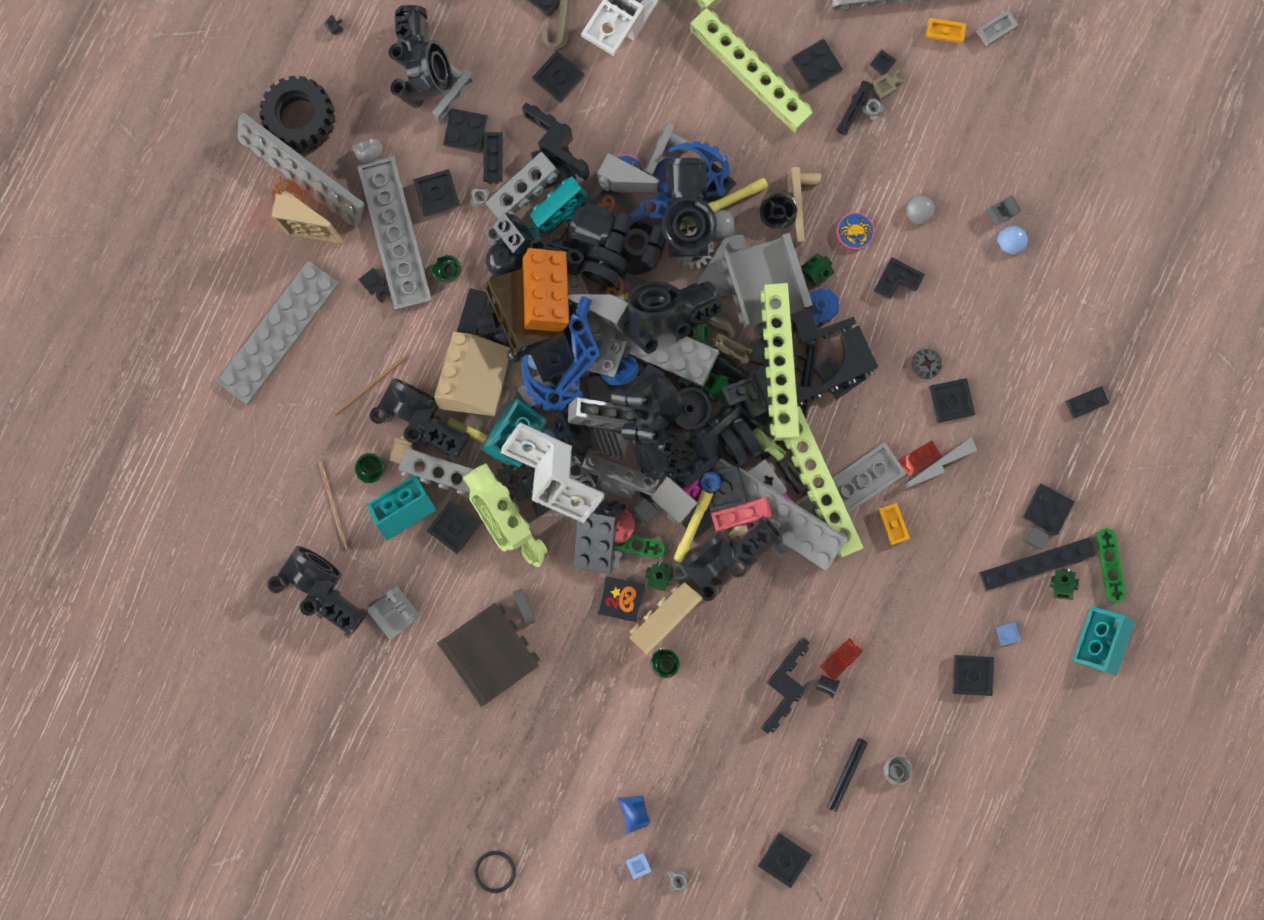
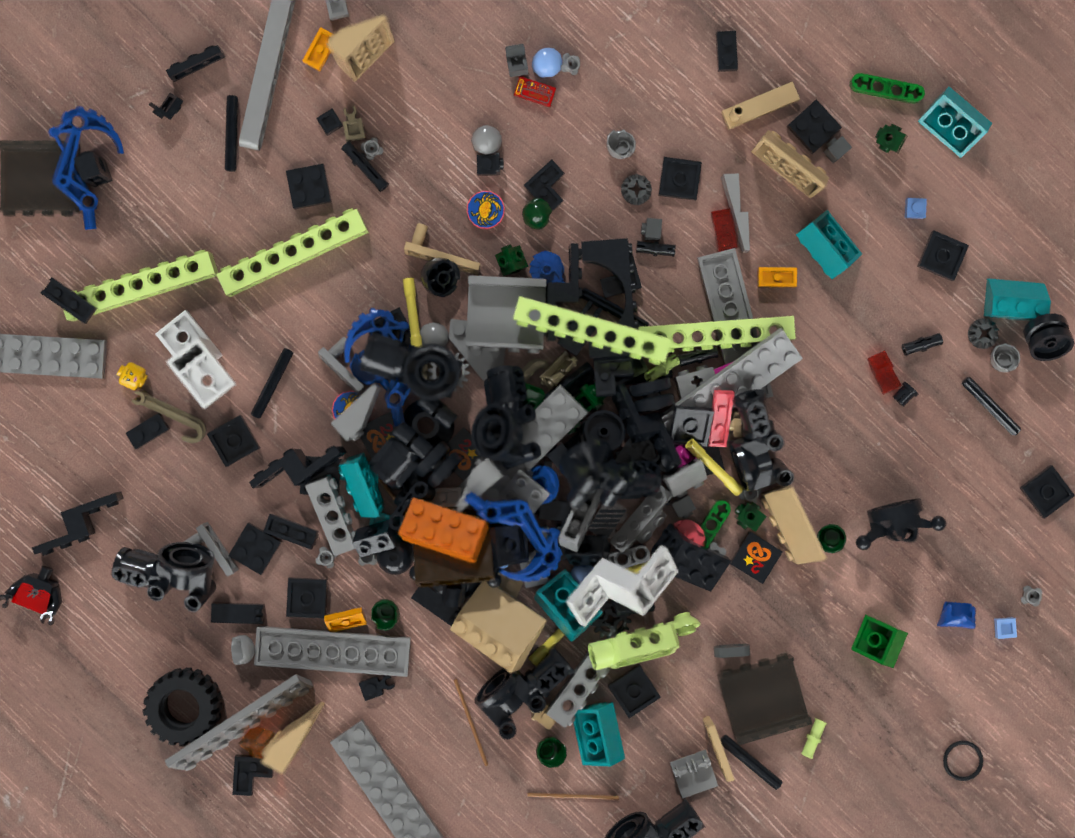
camera: 75 degrees left, 5 degrees up
black piece [325,15,344,35] -> none
blue tile [700,472,721,492] -> none
black bracket [761,638,810,734] -> none
black plate [979,537,1096,591] -> none
none -> black hinge [211,603,265,624]
none -> black plate [232,755,274,796]
none -> black axle [251,348,293,419]
none -> light orange plate [324,607,367,632]
none -> tan slope [327,15,395,82]
none -> black bracket [477,153,504,176]
none -> red tile [514,76,556,107]
none -> dark green hair [522,198,552,230]
none -> light grey plate [561,53,580,75]
none -> light grey hair [606,129,636,159]
none -> black pin [636,241,676,257]
none -> dark grey plate [641,218,662,241]
none -> tan tile [702,716,735,782]
none -> black axle [720,735,783,790]
none -> tan piece [721,82,800,130]
none -> tan slope [751,130,829,199]
none -> teal slope [796,210,862,279]
none -> yellowish green pin [801,718,827,759]
none -> green slope [851,615,908,668]
none -> black piece [856,498,946,550]
none -> black pin [902,333,943,356]
none -> dark grey gear [968,318,999,349]
none -> teal slope [984,278,1051,321]
none -> black wheel [1023,313,1074,361]

